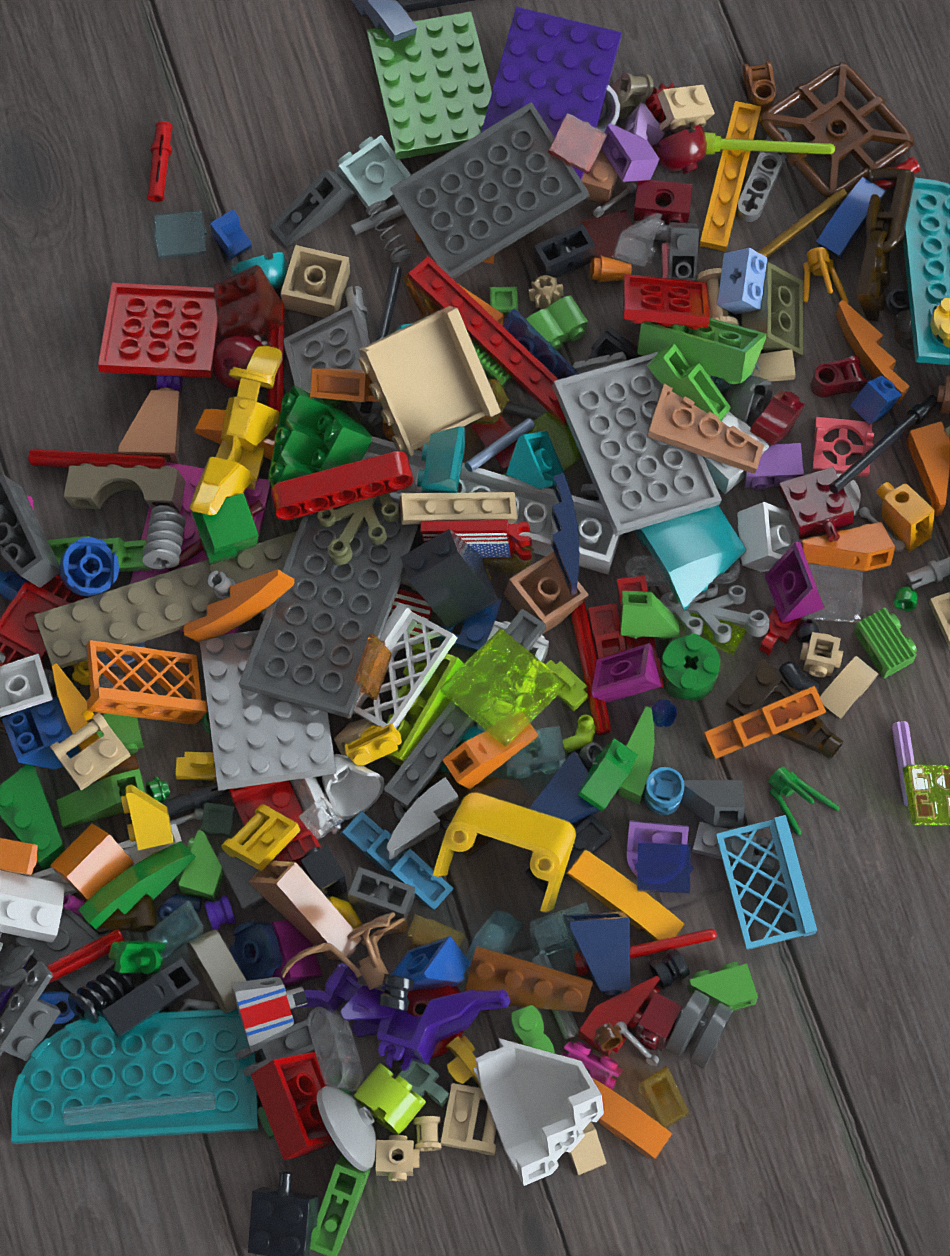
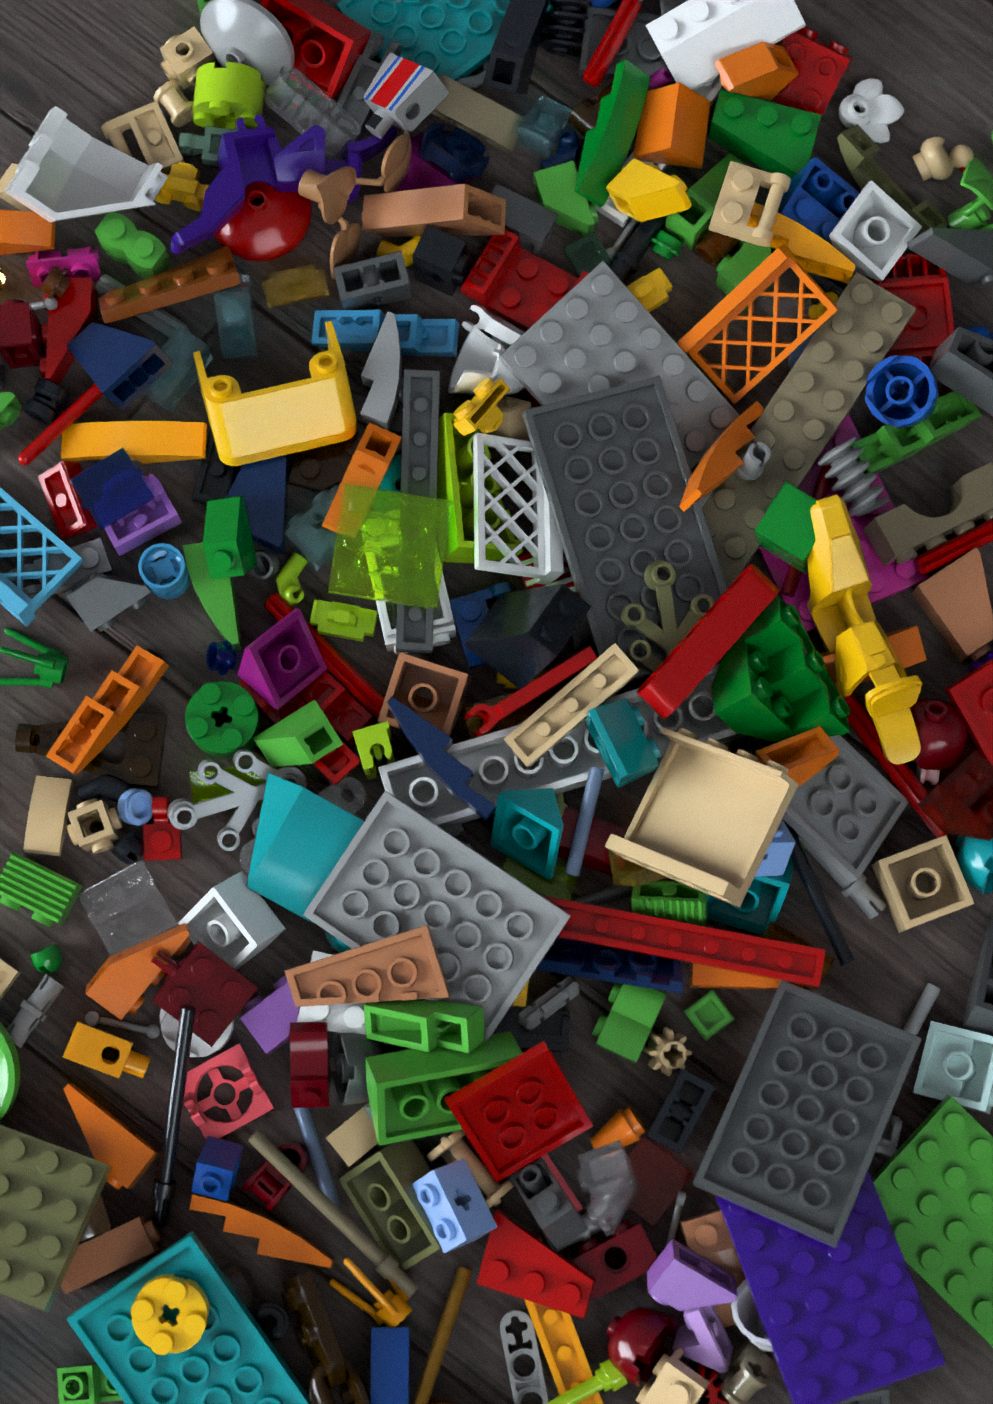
camera: 145 degrees right, 10 degrees up
green hips [109,941,166,974] -> none
dark purple wheel [204,895,236,930] -> none
yellow plate [221,804,300,871] -> none
clear slope [299,797,344,840] -> none
clear orange piece [354,633,392,700] -> none
light grey piece [366,200,411,263] -> none
black wheel [378,973,414,1011] -> none
blue slope [382,936,471,991] -> none
clear red piece [548,113,607,174] -> none
magenta slope [765,542,824,623] -> none
none -> red slope [38,461,102,540]
none -> light blue tile [117,788,153,826]
none -> dark tan bar [248,1130,419,1297]
none -> sand blue bar [294,1108,341,1207]
none -> lime hinge [352,721,395,780]
none -> red wing [476,1209,596,1318]

